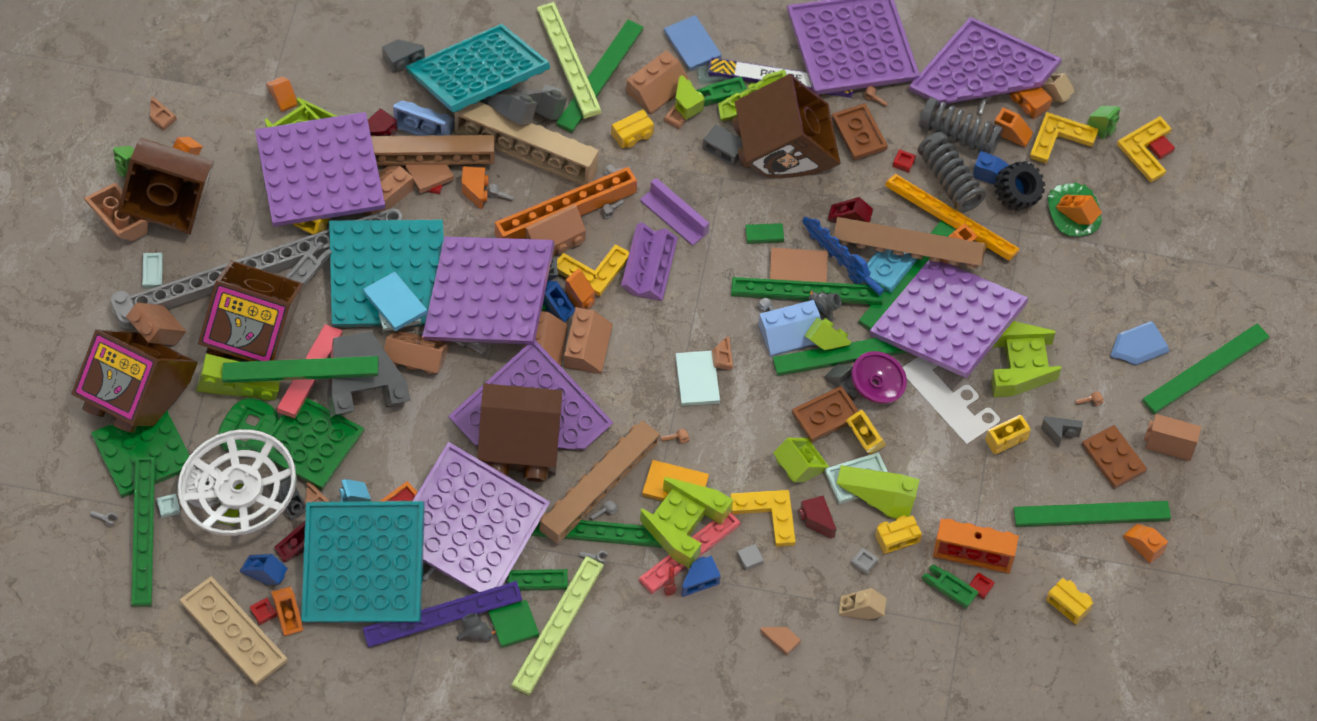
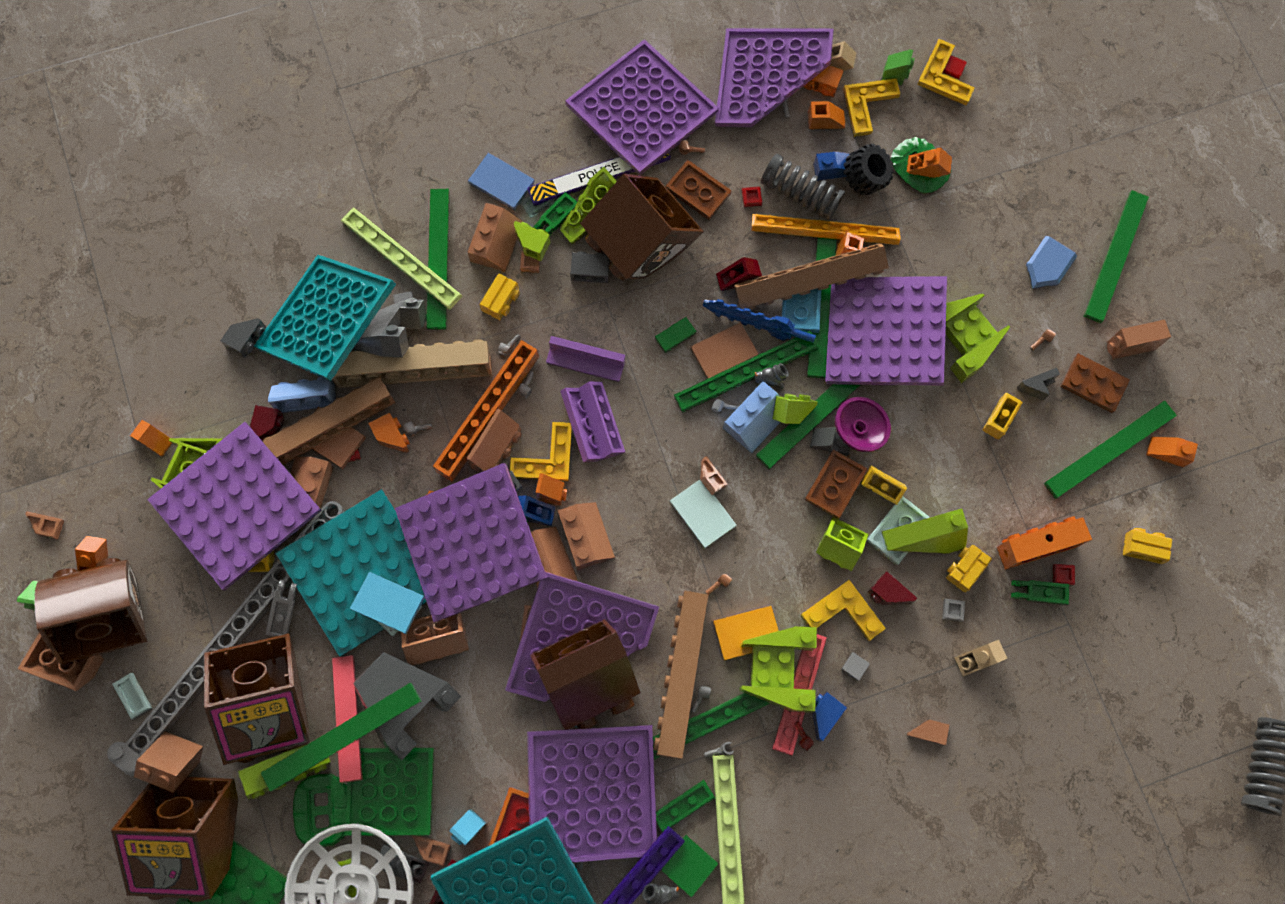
camera: 30 degrees left, 15 degrees up
white piece [903,357,1000,444] -> none
dark grey piece [918,97,1003,155] -> none

